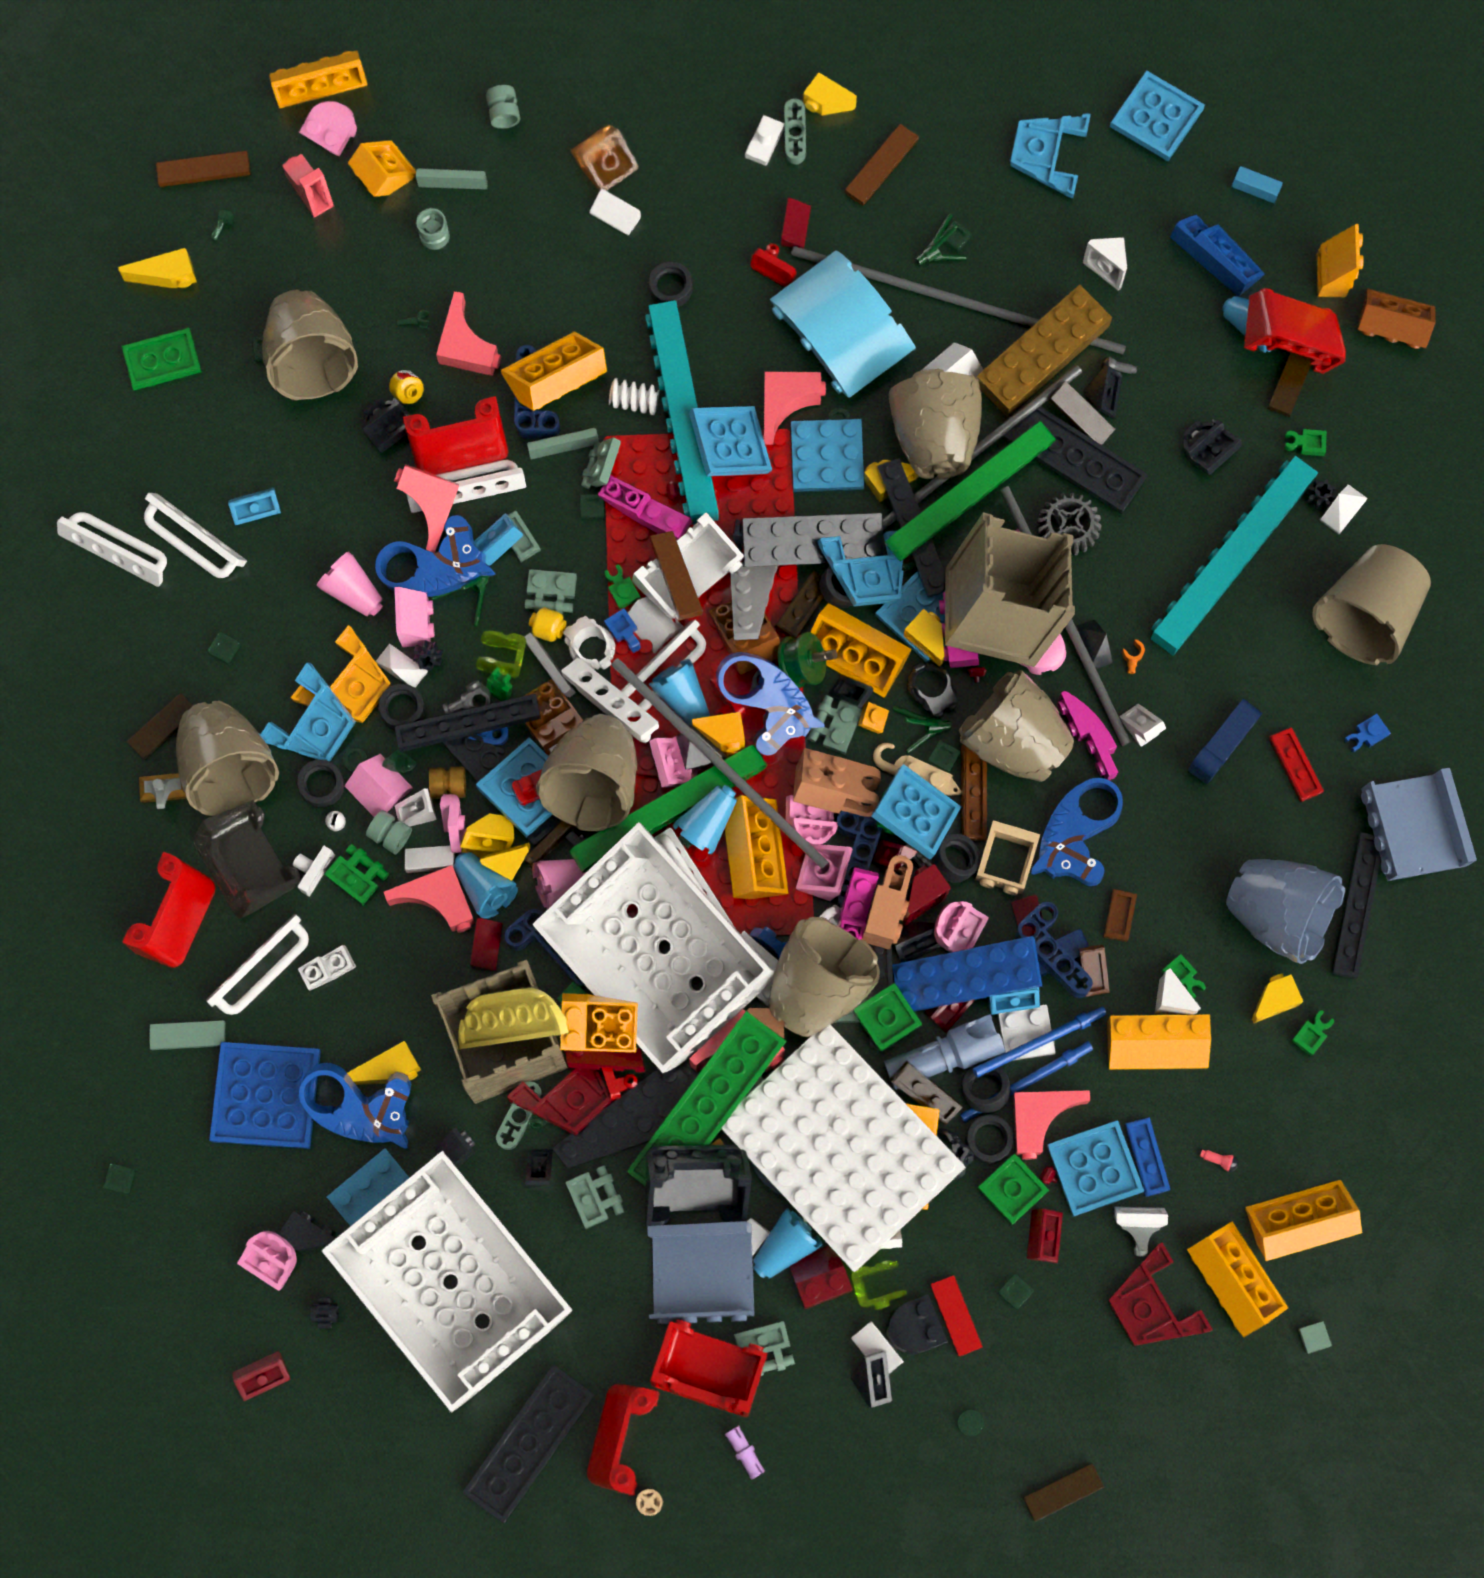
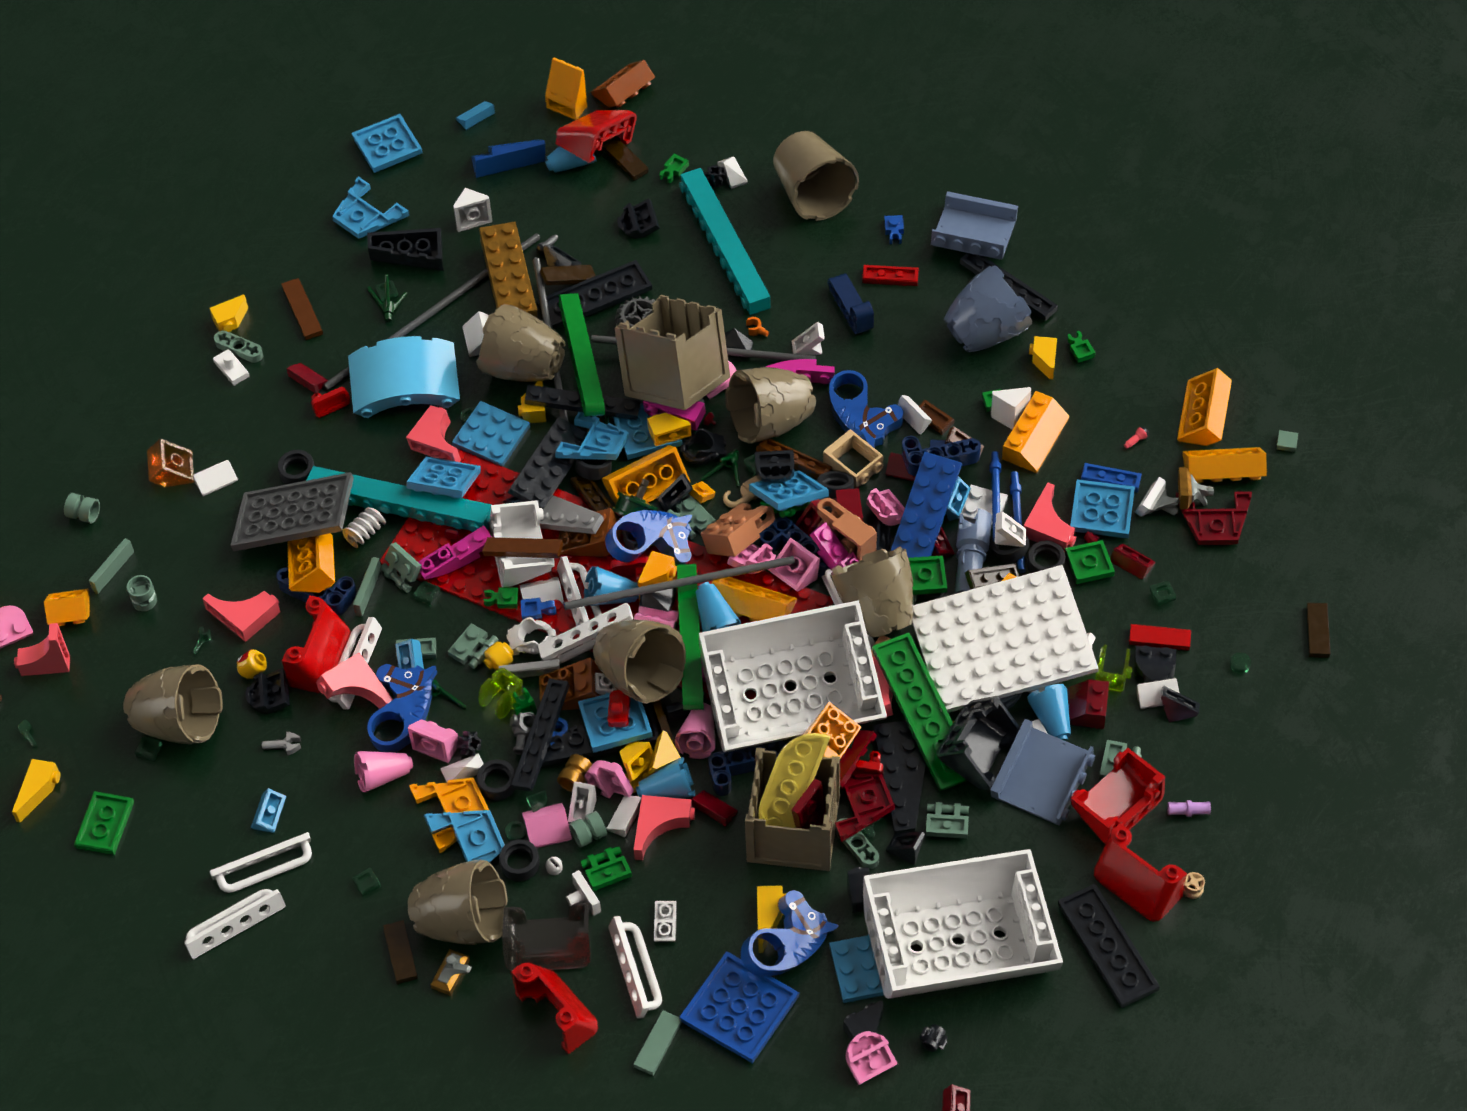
camera: 60 degrees left, 20 degrees down
none -> dark grey plate [230,472,354,551]
none -> light grey bar [262,732,301,755]
none -> black wedge [367,228,444,271]
none -> black slope [755,450,794,482]
none -> dark red tile [791,779,826,830]
none -> white slope [898,395,932,435]
none -> white slope [995,511,1026,547]
none -> piece [1178,467,1214,509]

